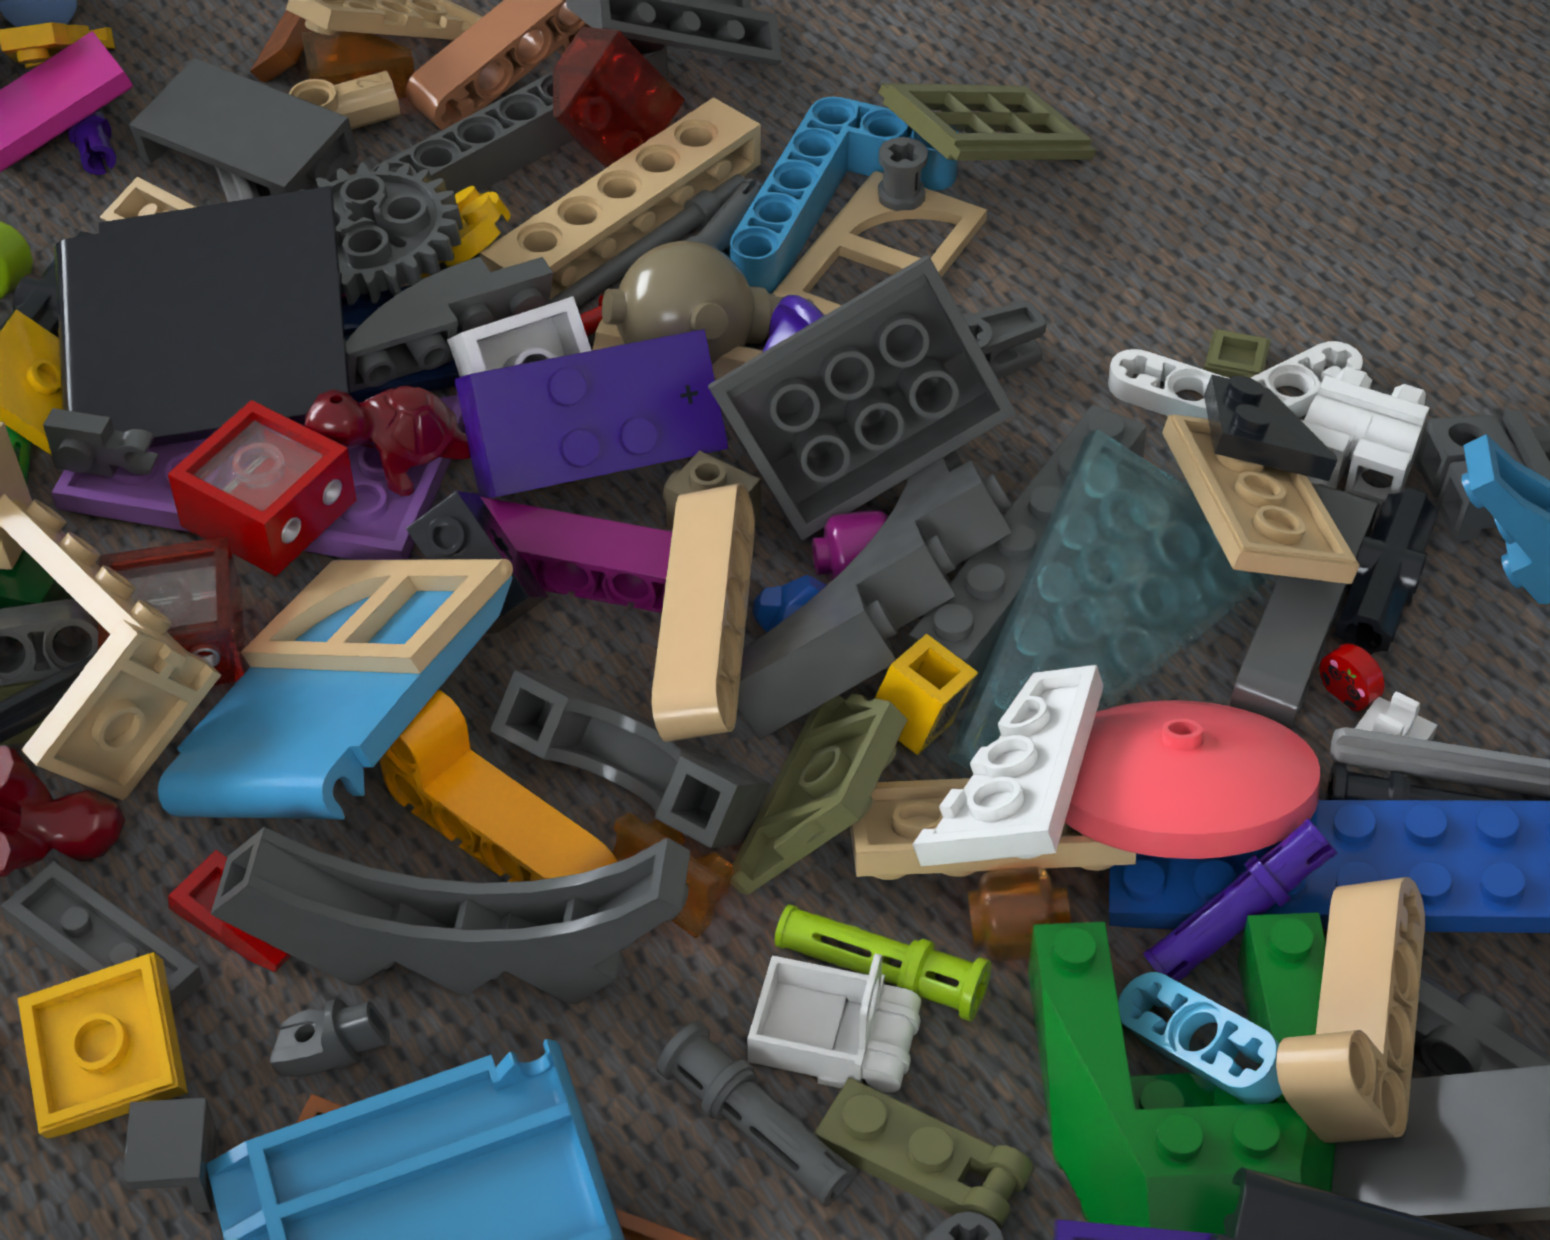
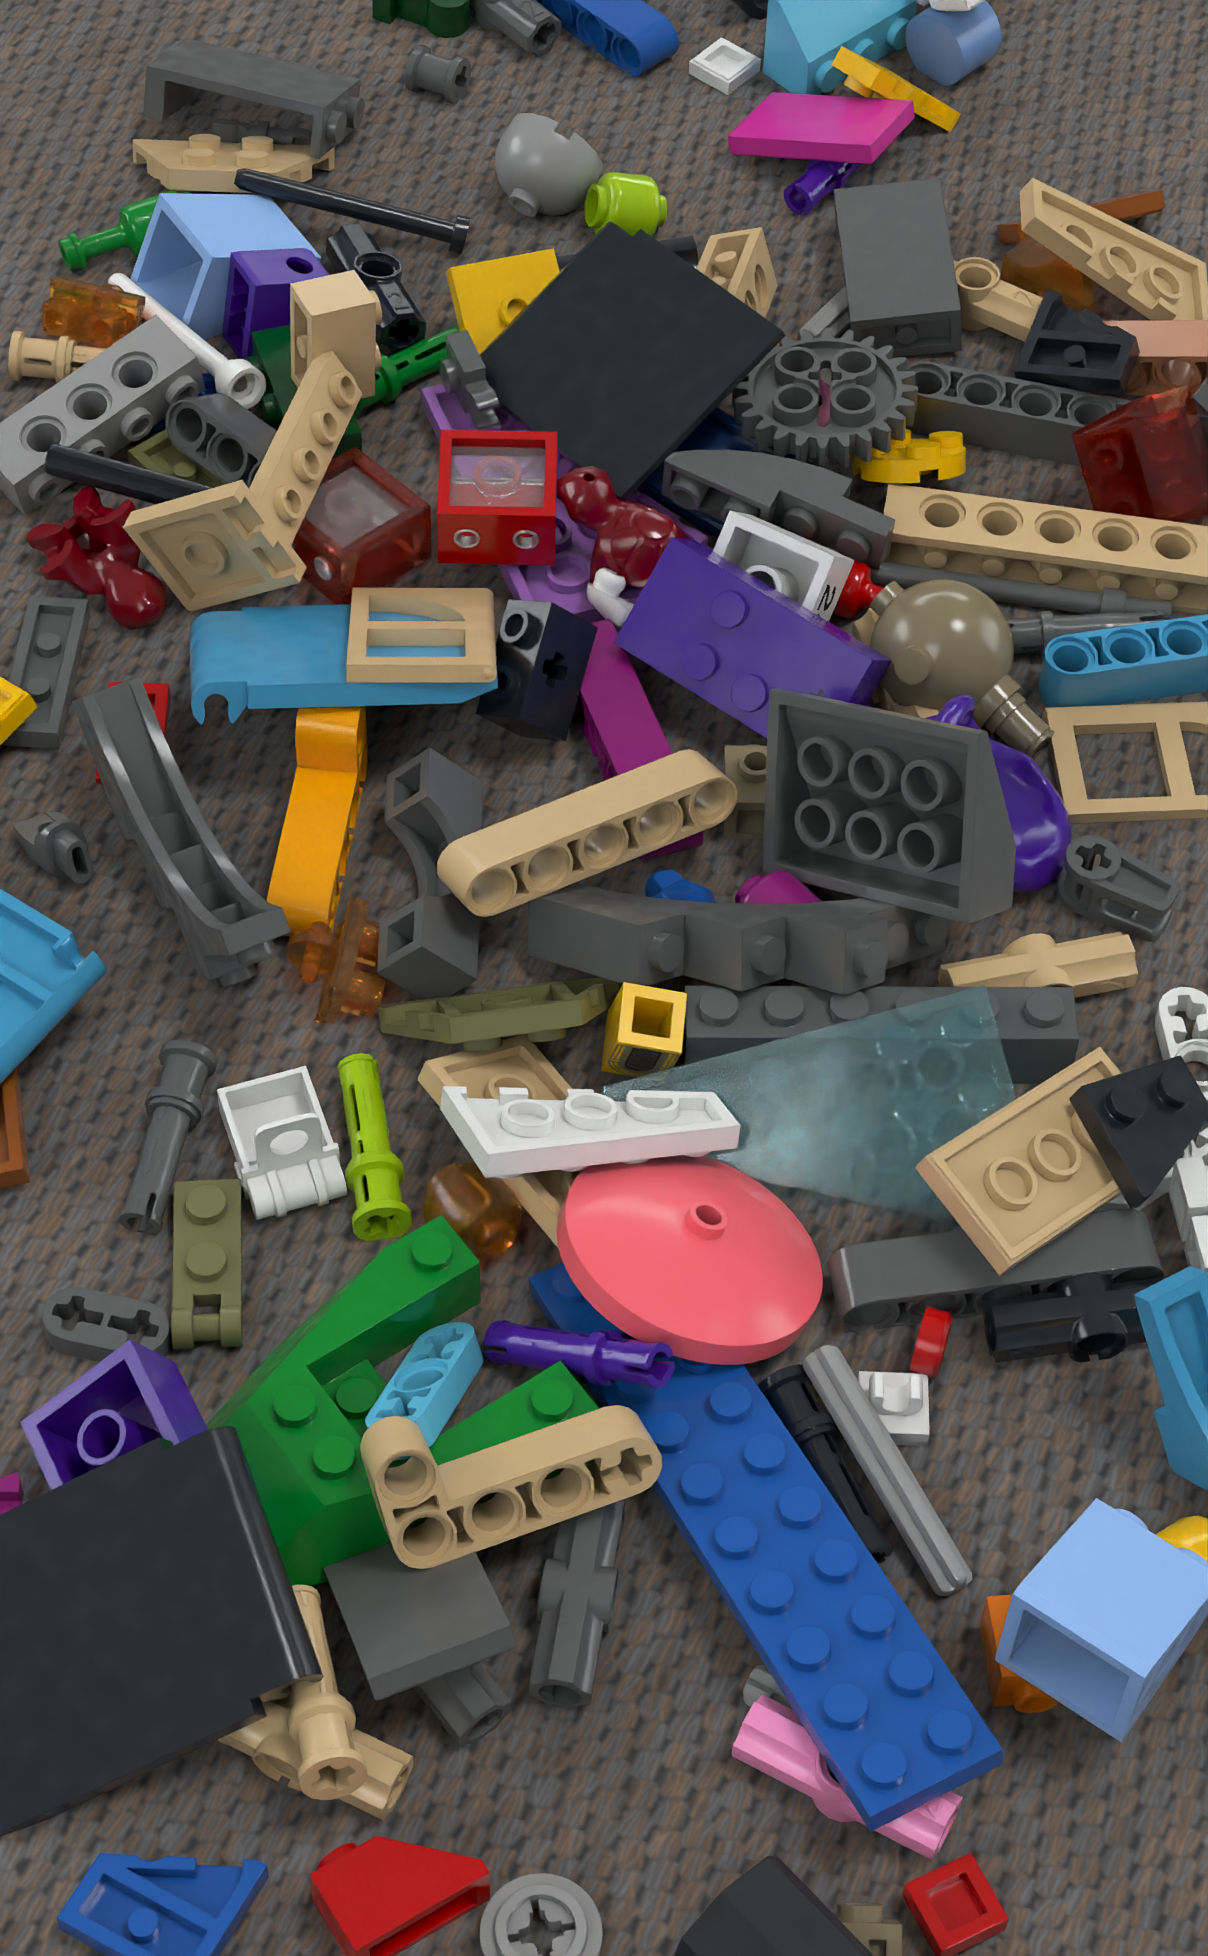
camera: 55 degrees right, 5 degrees up
none -> white arm [587,568,634,630]
none -> tan piece [938,932,1138,998]
none -> black wing [1013,290,1140,395]

